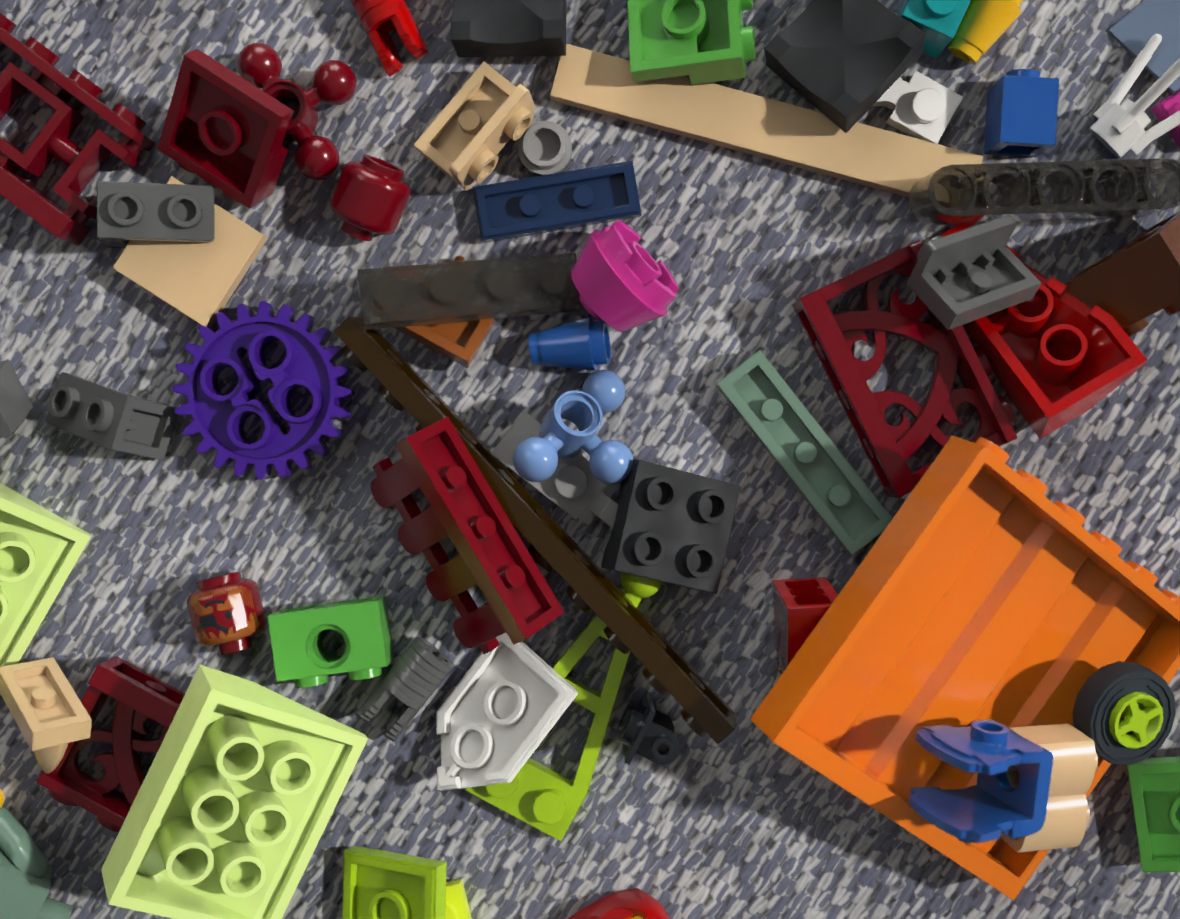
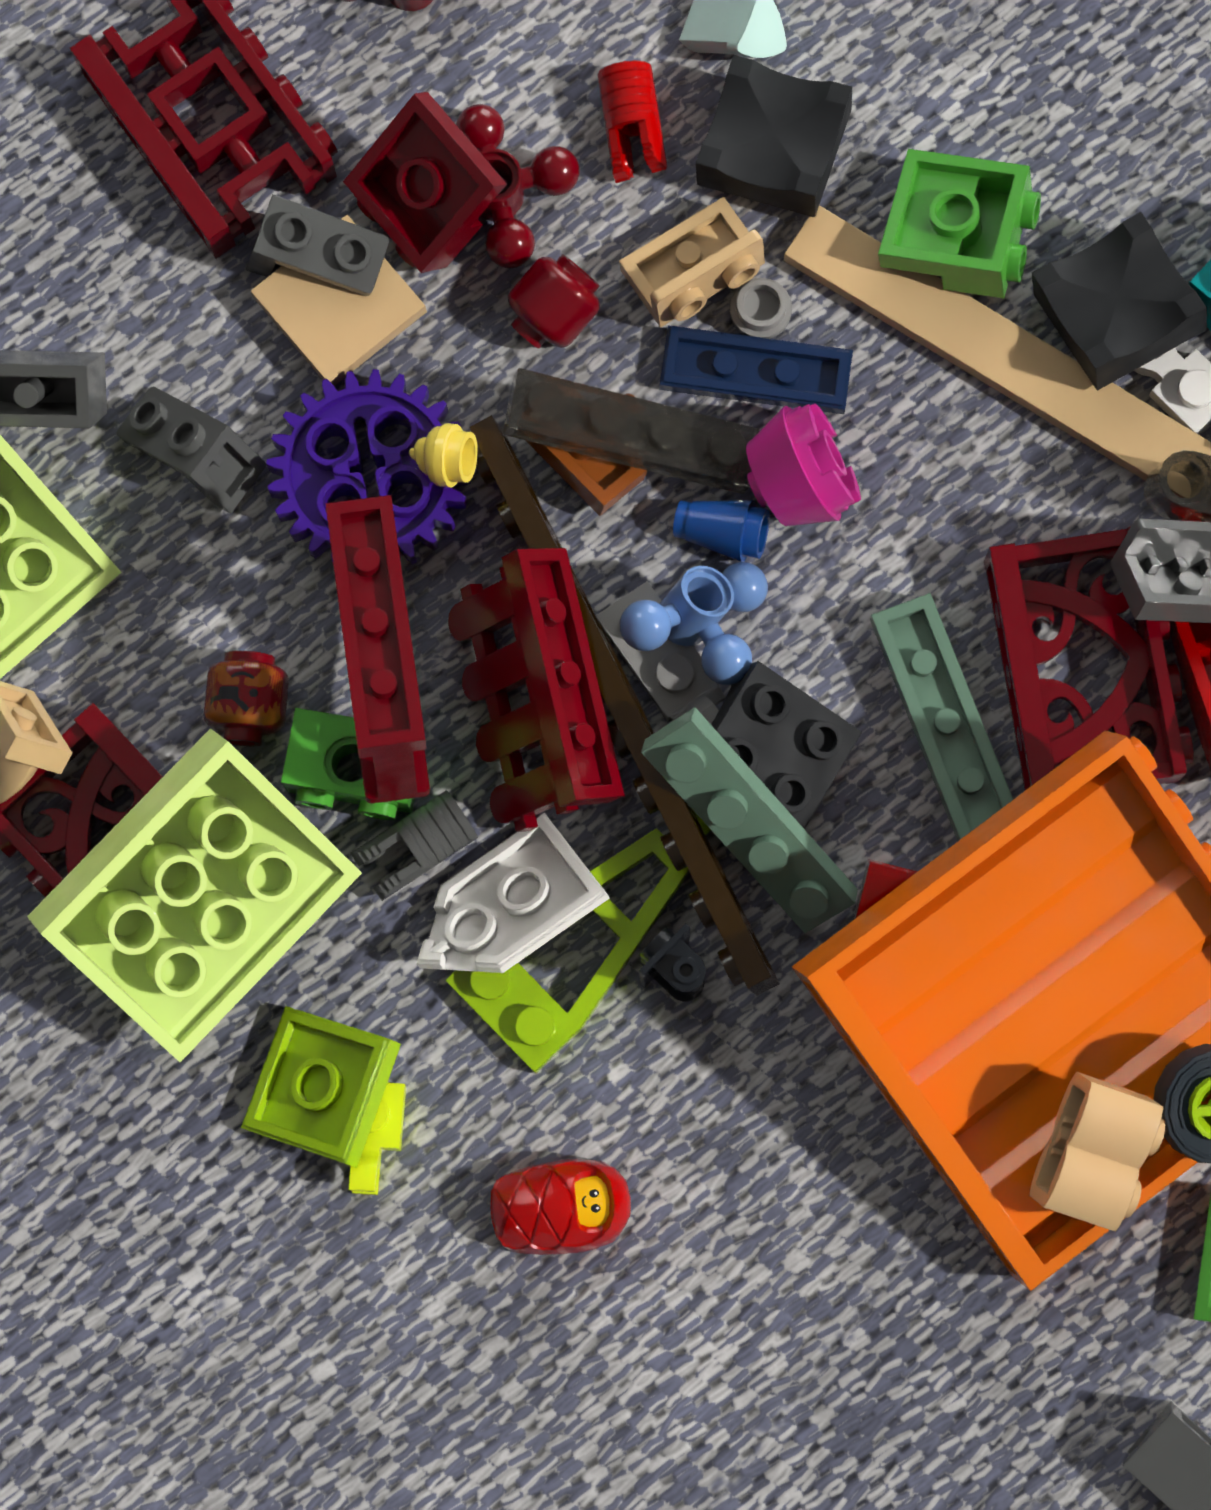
camera: 30 degrees right, 10 degrees down
blue piece [909,720,1053,843] -> none
none -> dark red fence [325,495,430,804]
none -> light yellow plate [409,423,478,488]
none -> sand green plate [641,707,858,933]

